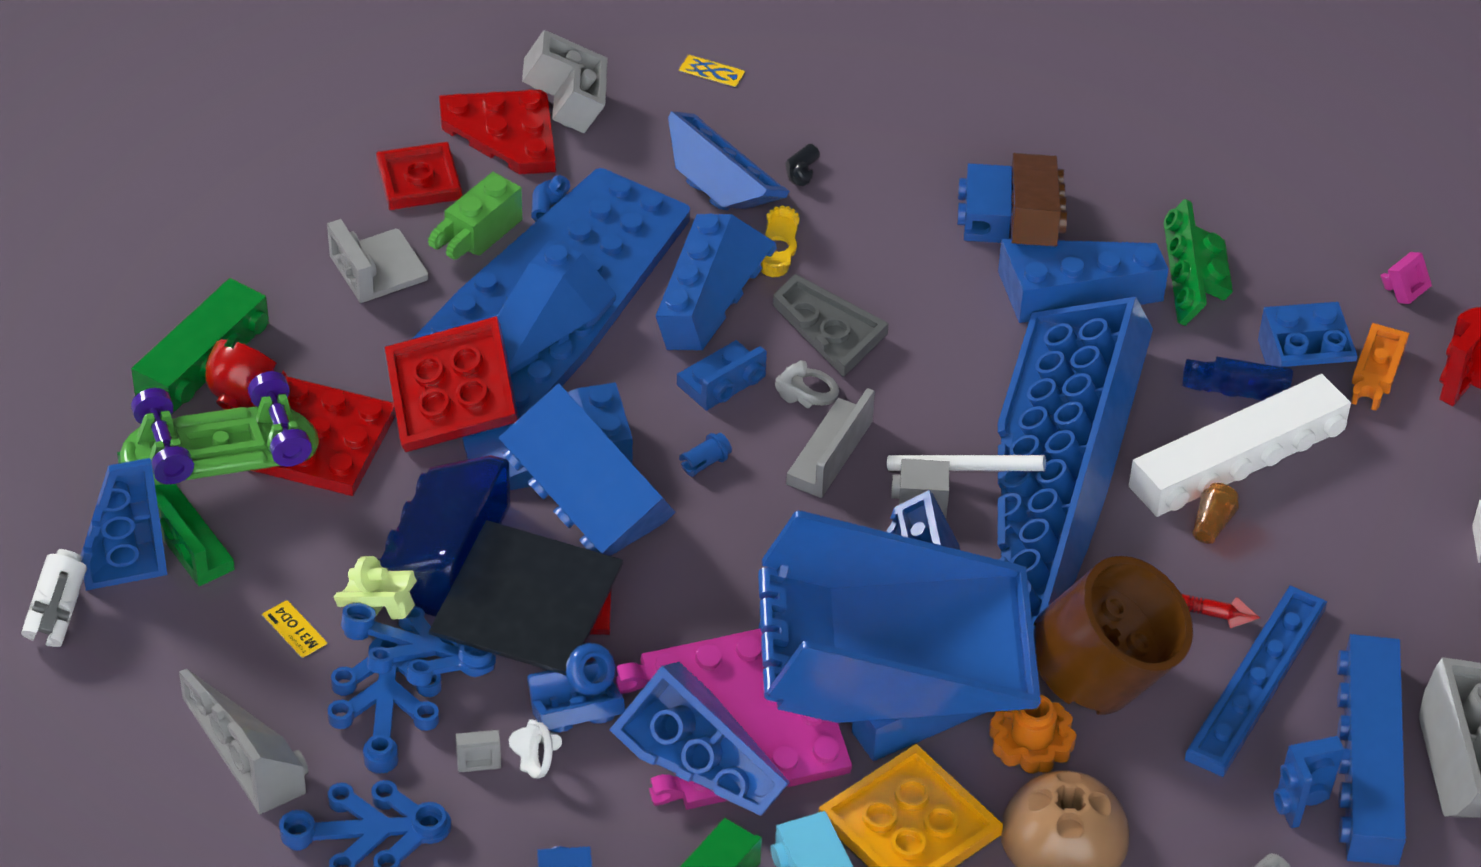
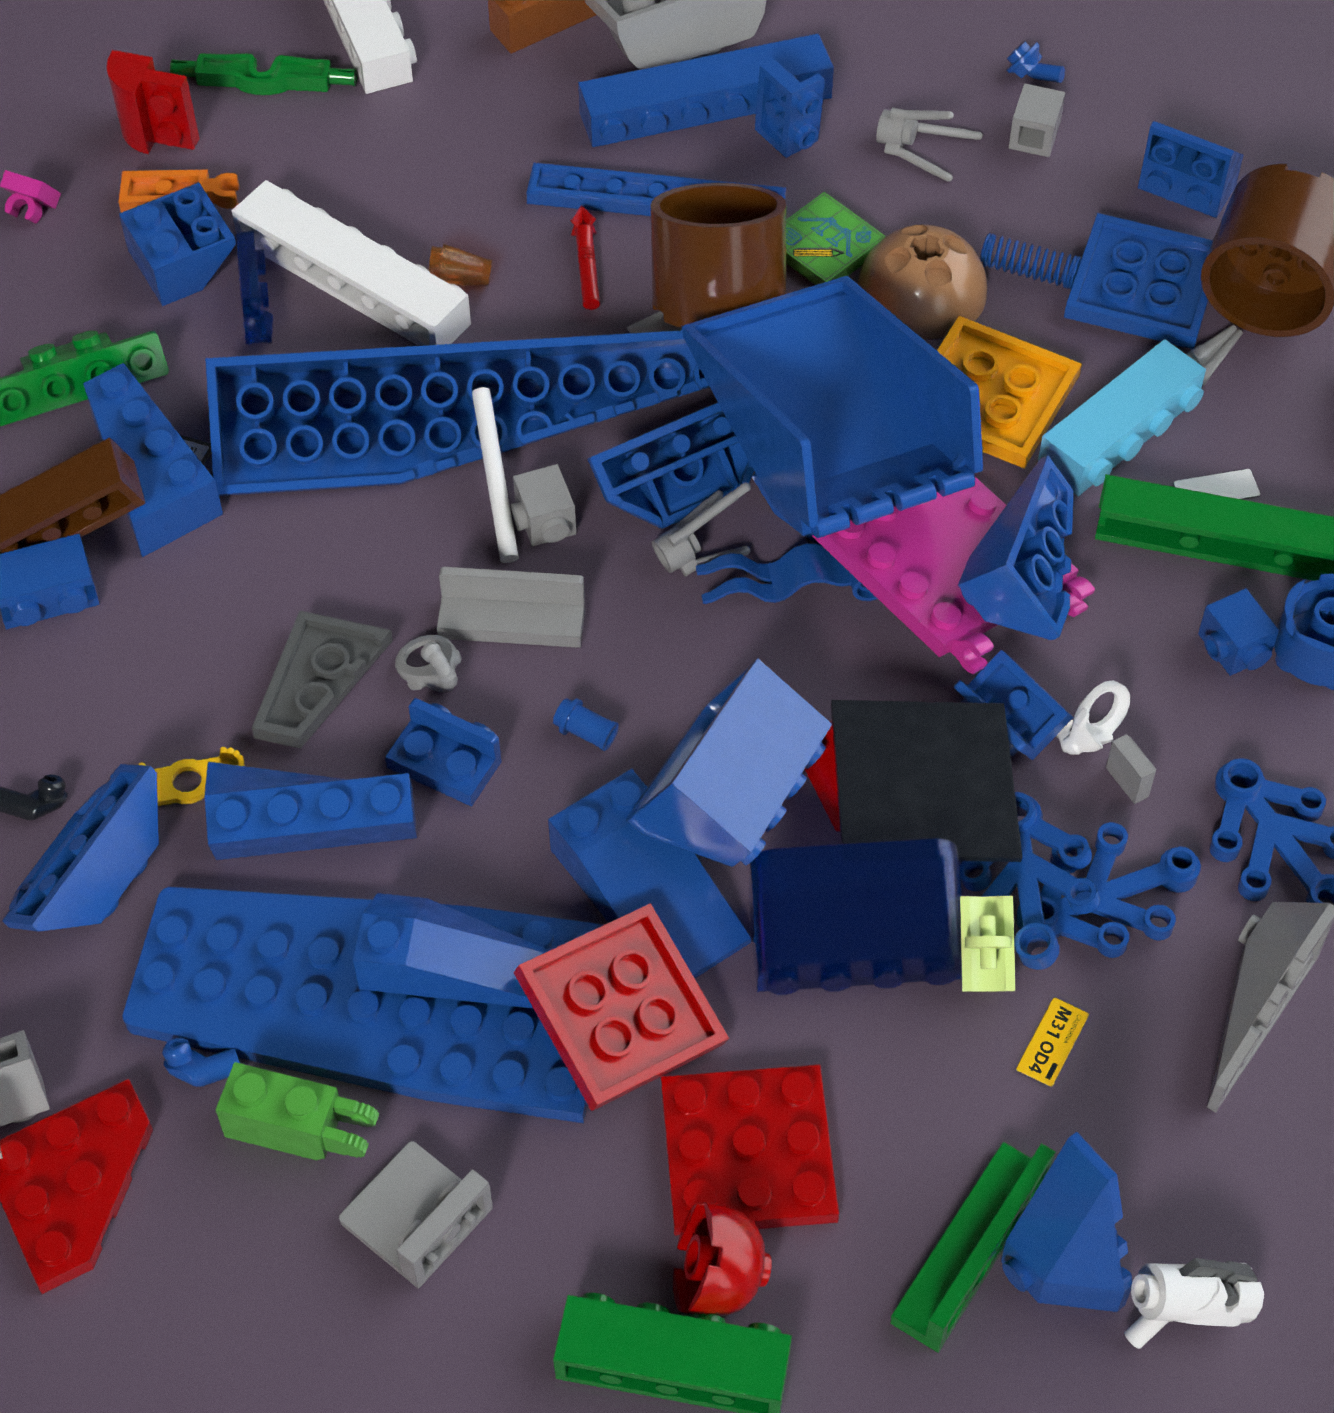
camera: 110 degrees left, 10 degrees up
bright green piece [120,371,319,485] -> none
red tile [376,142,462,210] -> none
blue piece [566,643,616,696] -> none
none -> bright green tile [786,192,885,285]

